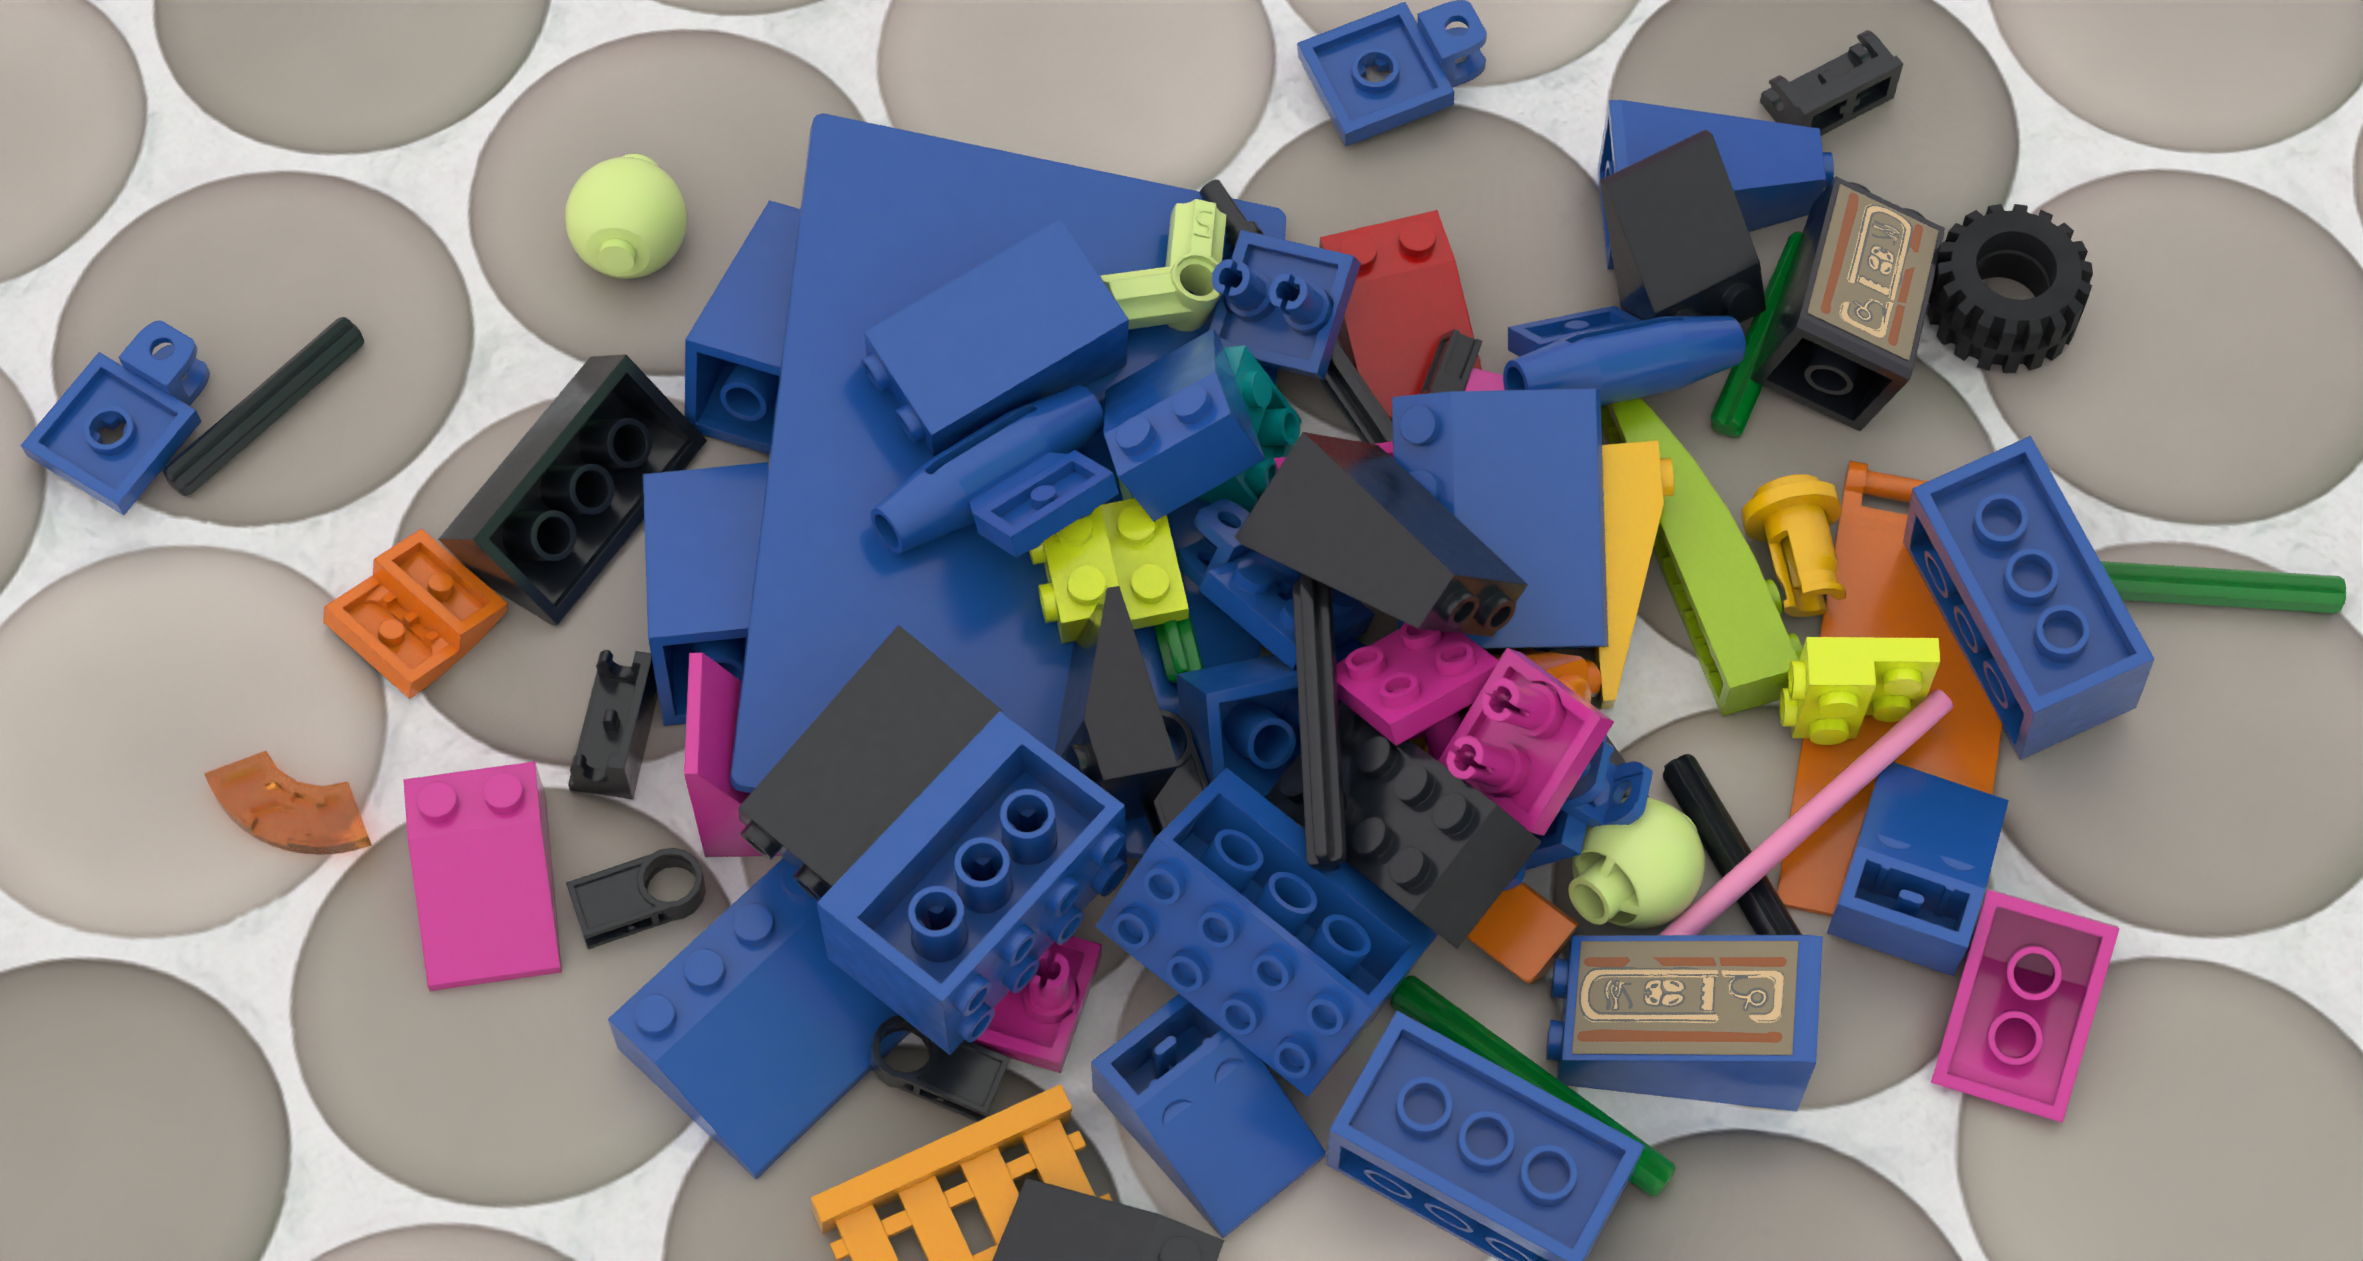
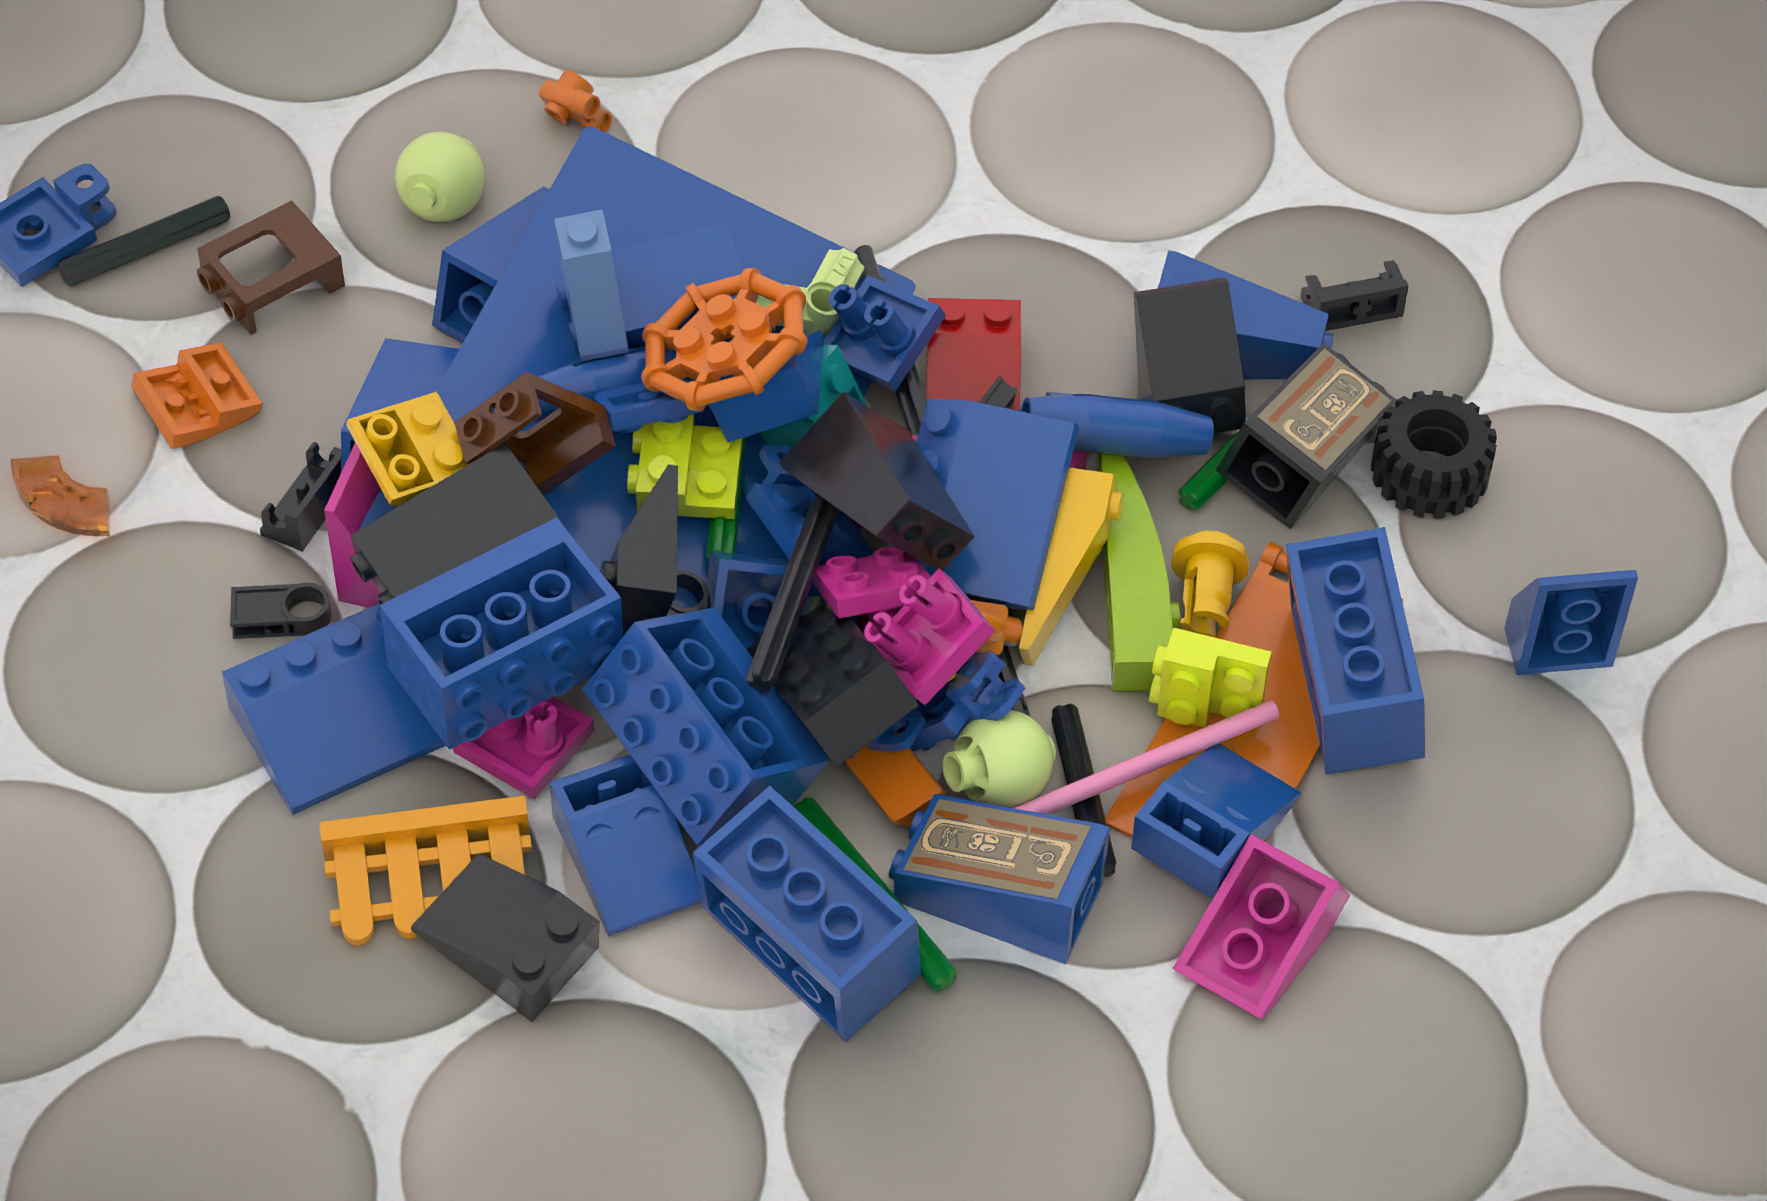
camera: 15 degrees right, 10 degrees down
dark pink slope [403,761,562,991] -> none
black slope [438,354,707,625] -> none
black piece [869,1015,1011,1122] -> none
blue plate [1297,0,1487,147] -> none
green axle [2101,561,2346,613] -> none
none -> reddish brown window [197,200,345,335]
none -> yellow slope [346,392,467,507]
none -> reddish brown window [454,372,616,495]
none -> orange plate [539,70,612,132]
none -> medium blue slope [554,210,629,362]
none -> orange plate [641,268,808,411]
none -> blue slope [1504,570,1638,675]

